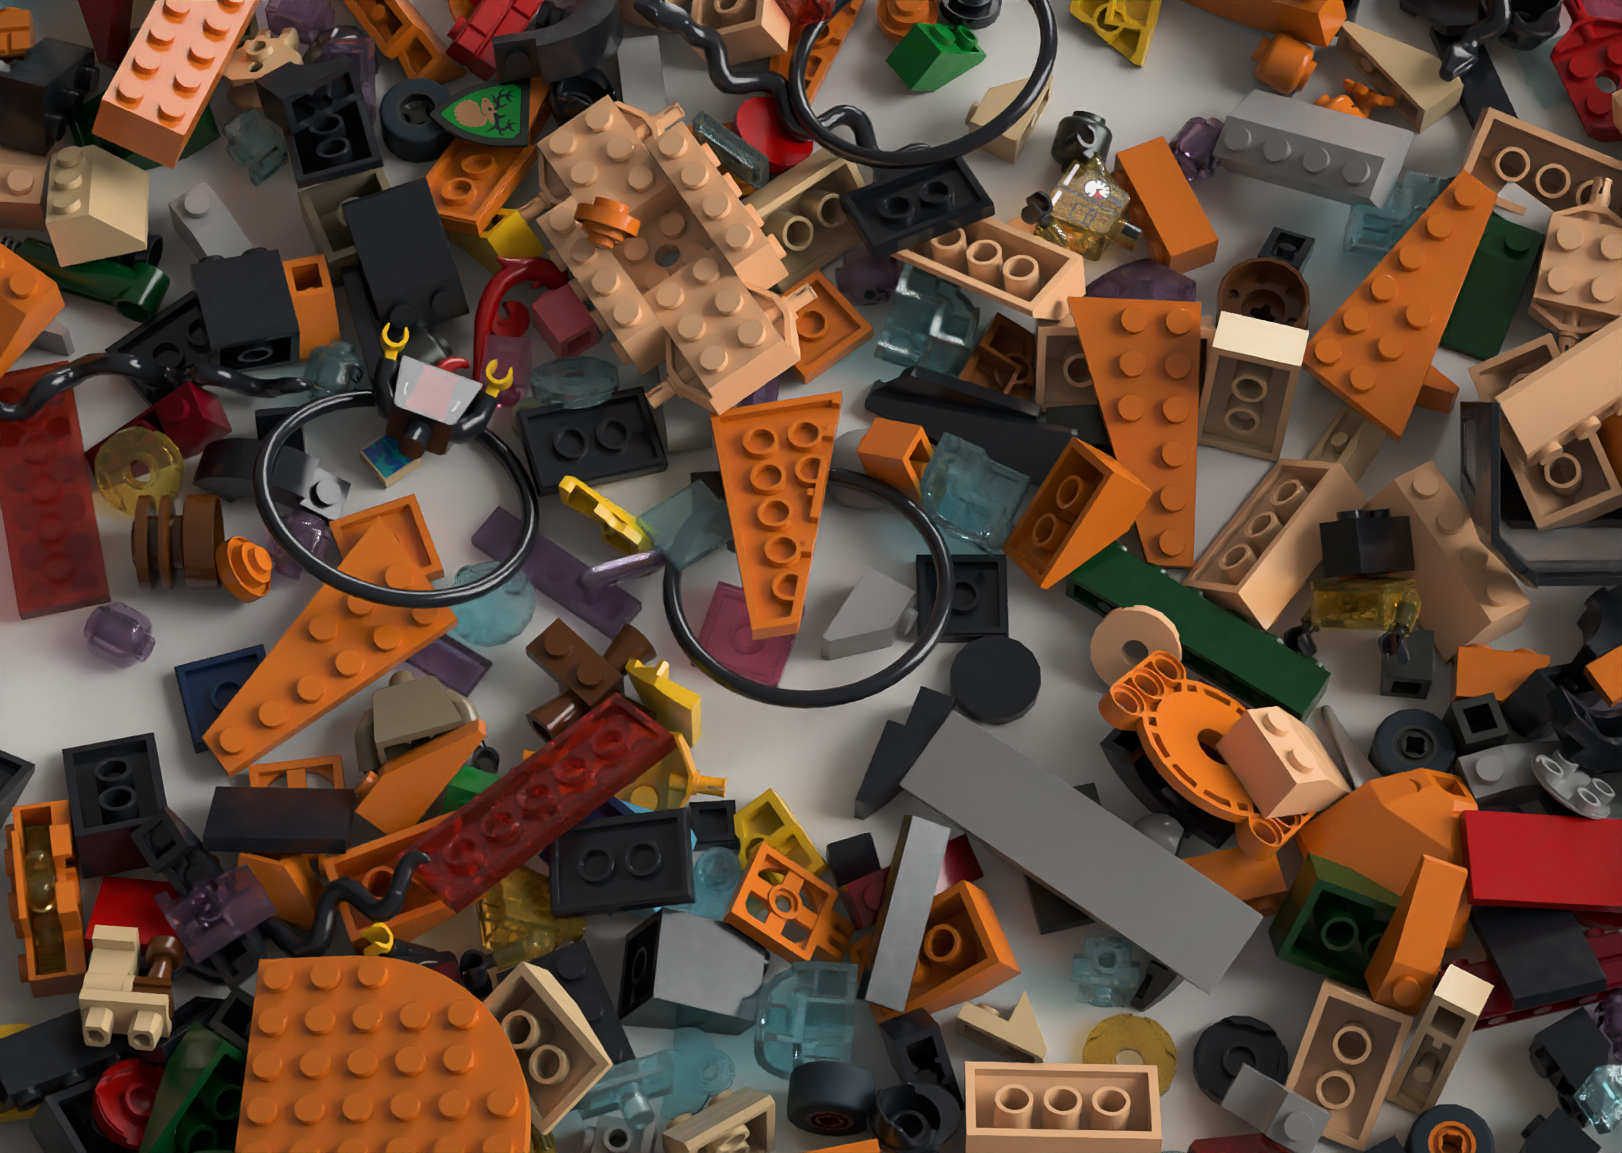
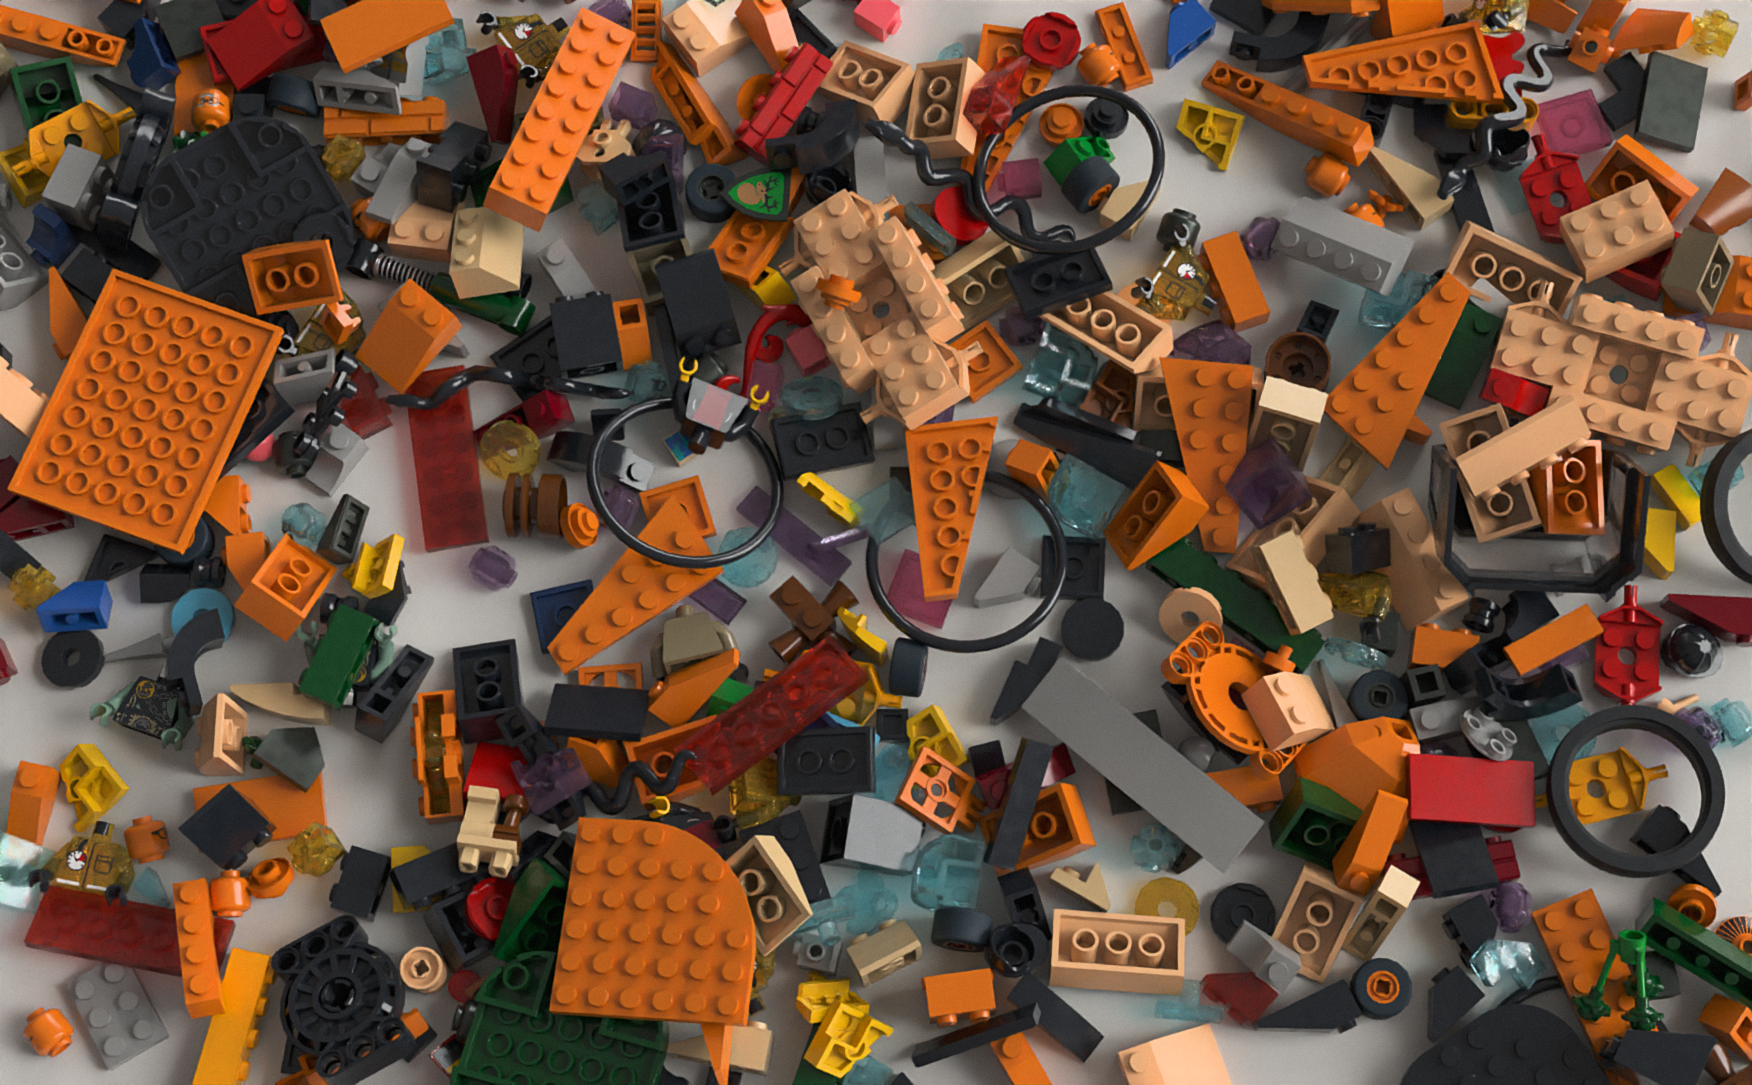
camera: 10 degrees right, 10 degrees up
none -> black wheel [889,637,928,698]
none -> clear pink brick [997,158,1043,200]
none -> black wheel [1061,156,1120,213]
none -> slope [1225,436,1312,531]
none -> tan brick [1249,530,1334,635]
none -> orange tile [1261,644,1296,673]
none -> clear light blue tile [1324,636,1388,670]
none -> black wheel [1462,597,1501,634]
none -> red arch [1478,367,1550,417]

